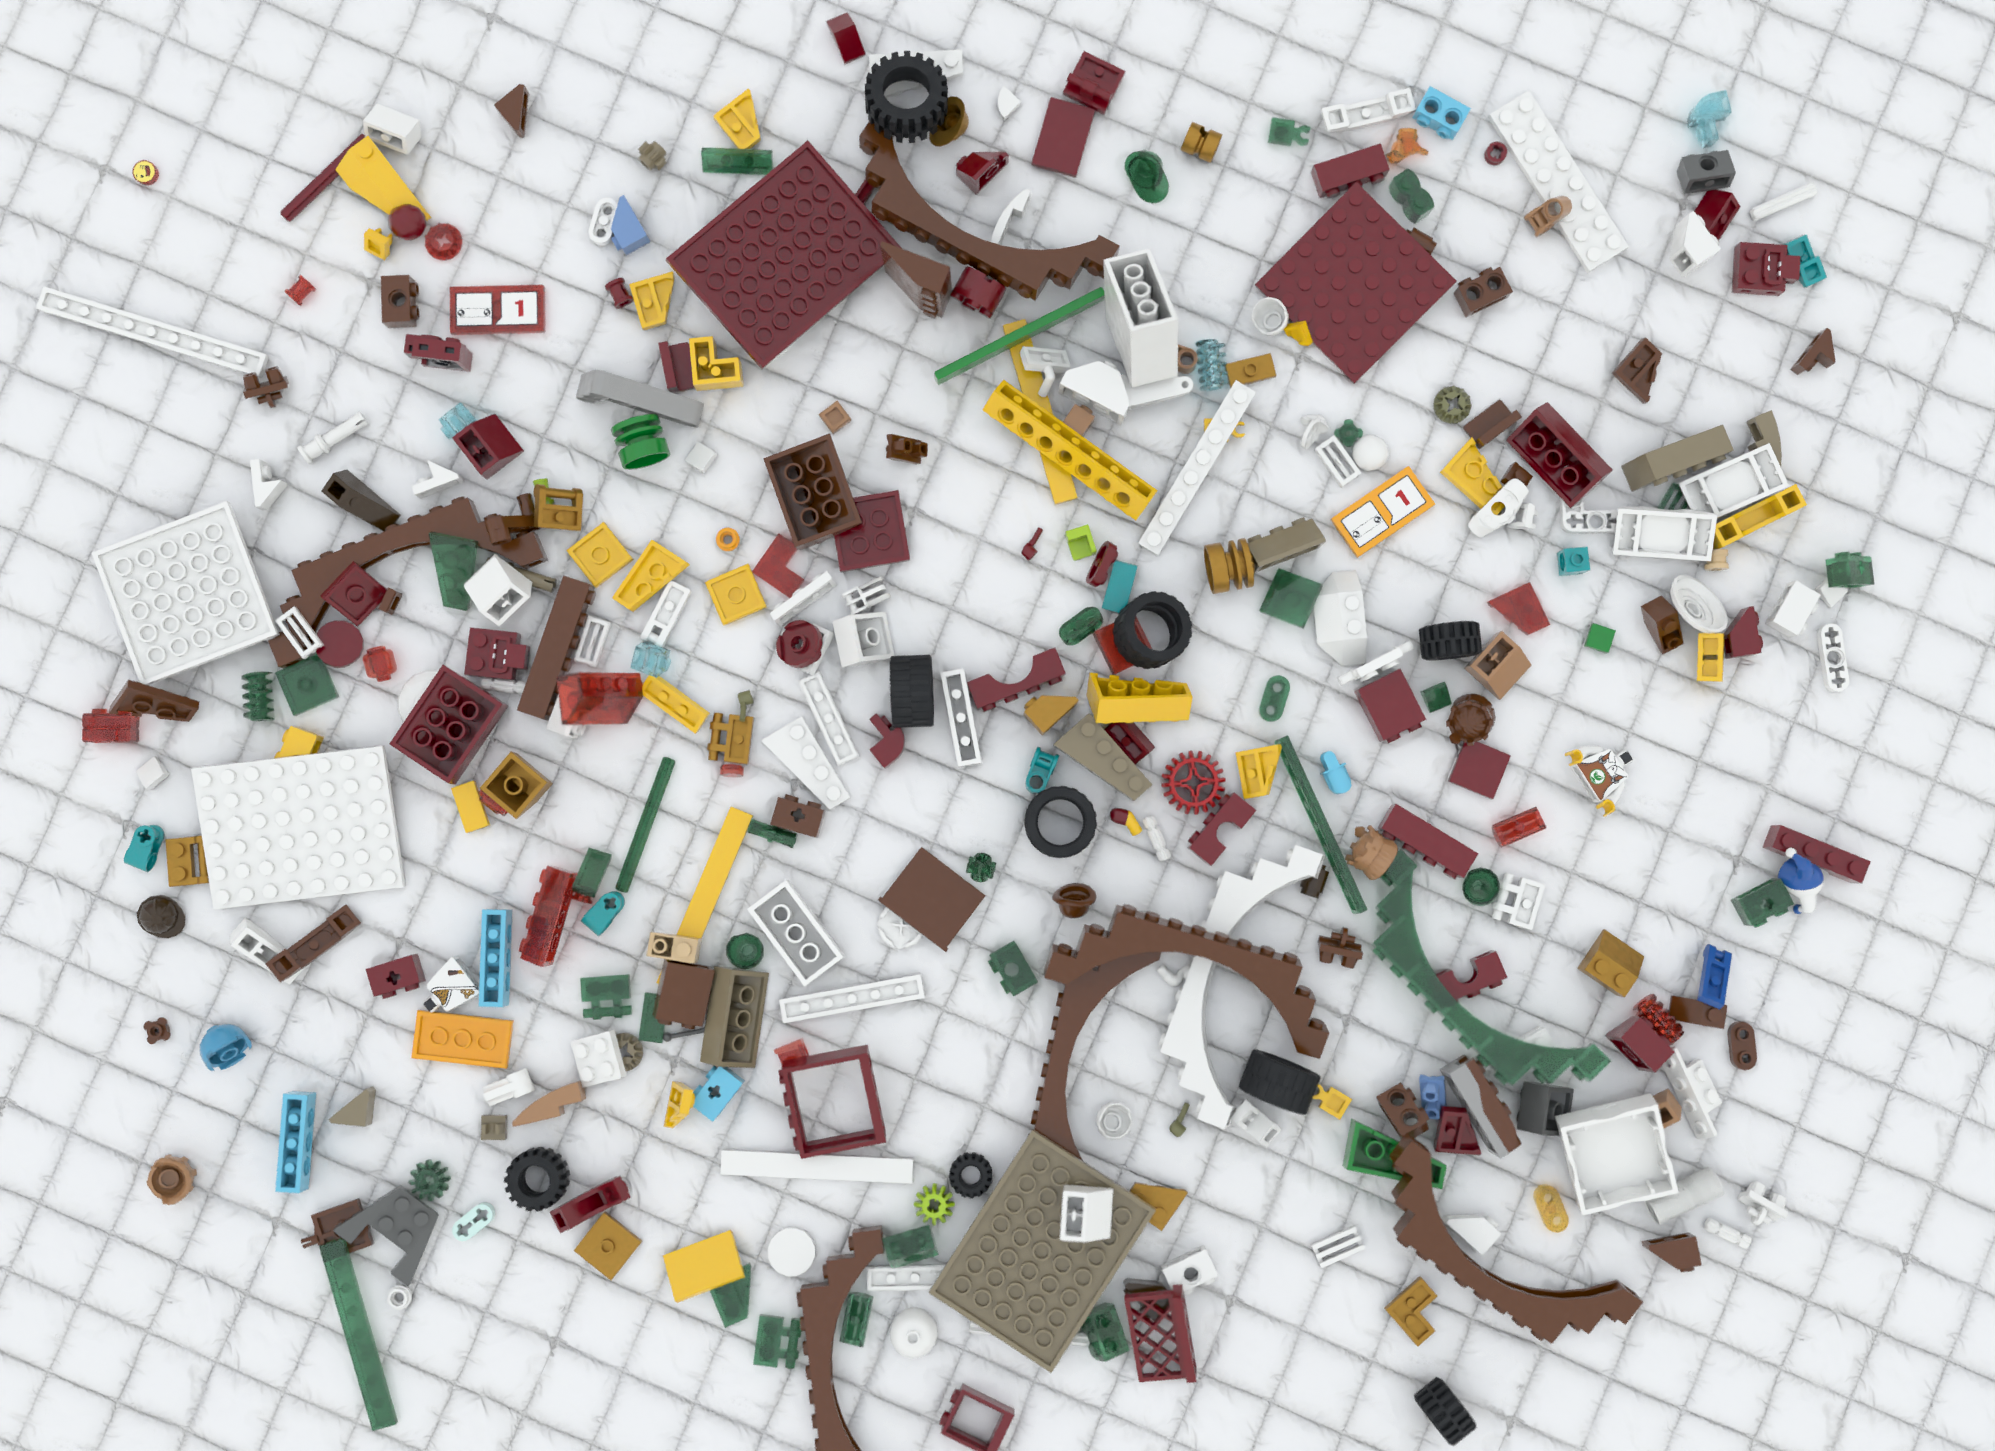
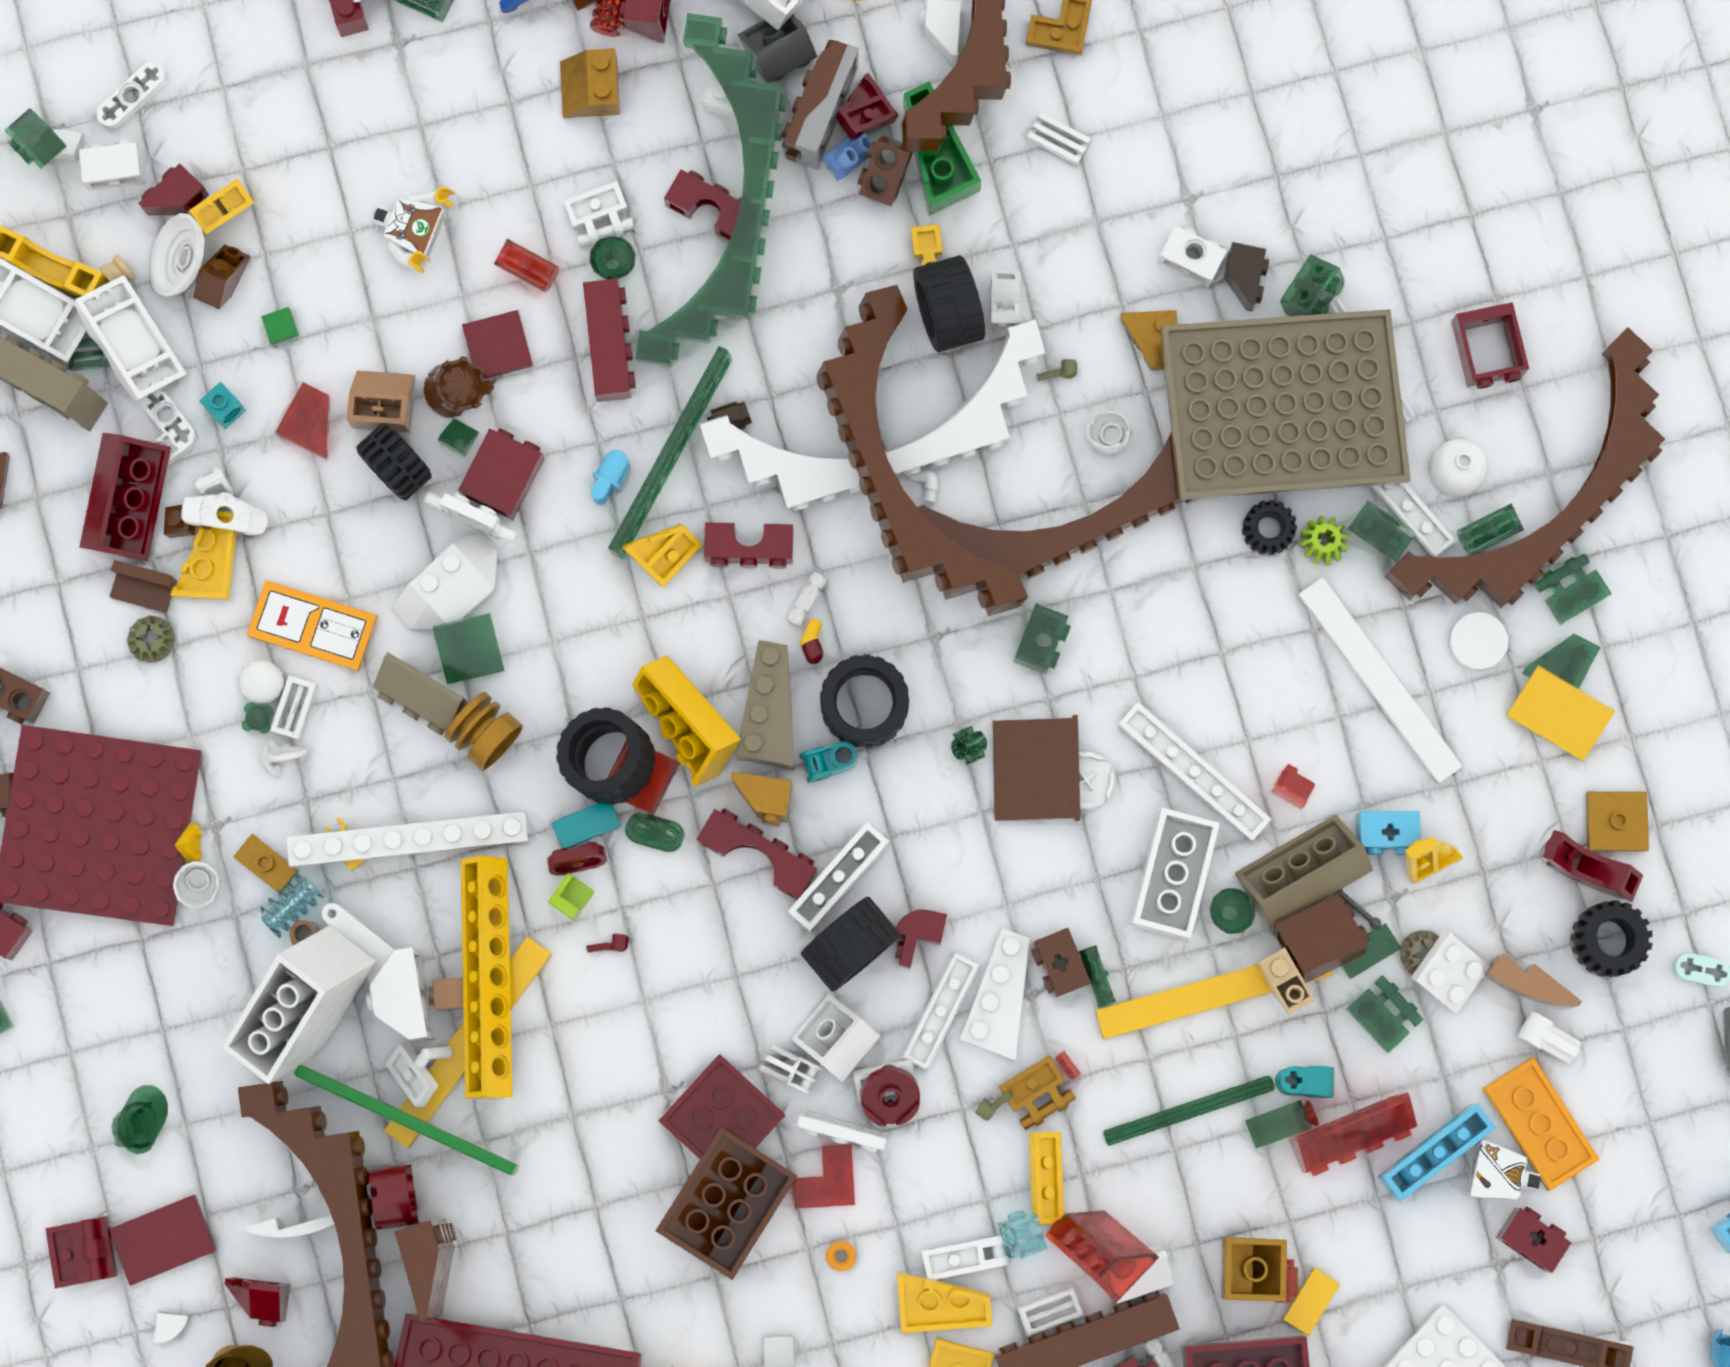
camera: 130 degrees left, 5 degrees down
dark tan slope [328,1086,376,1127] -> none
clear green gear [408,1159,451,1201] -> none
dark tan tile [481,1115,507,1140] -> none
yellow tile [705,564,767,626] -> none
dark red window [778,1044,886,1159] -> none
medium nougat tile [818,401,852,434] -> none
reddish brown hips [886,434,928,464] -> none
reddish brown hat [1052,883,1097,919] -> none
white slope [1060,1185,1113,1242] -> none
dark red slope [1104,722,1155,765] -> none
dark red fence [1124,1284,1197,1383] -> none
red gear [1161,750,1226,815] -> none
pearl gold wheel [1181,122,1223,163] -> none
clear green plate [1258,675,1290,722] -> none
reddish brown hips [1318,927,1363,969] -> none
medium nougat hair [1345,825,1398,880] -> none

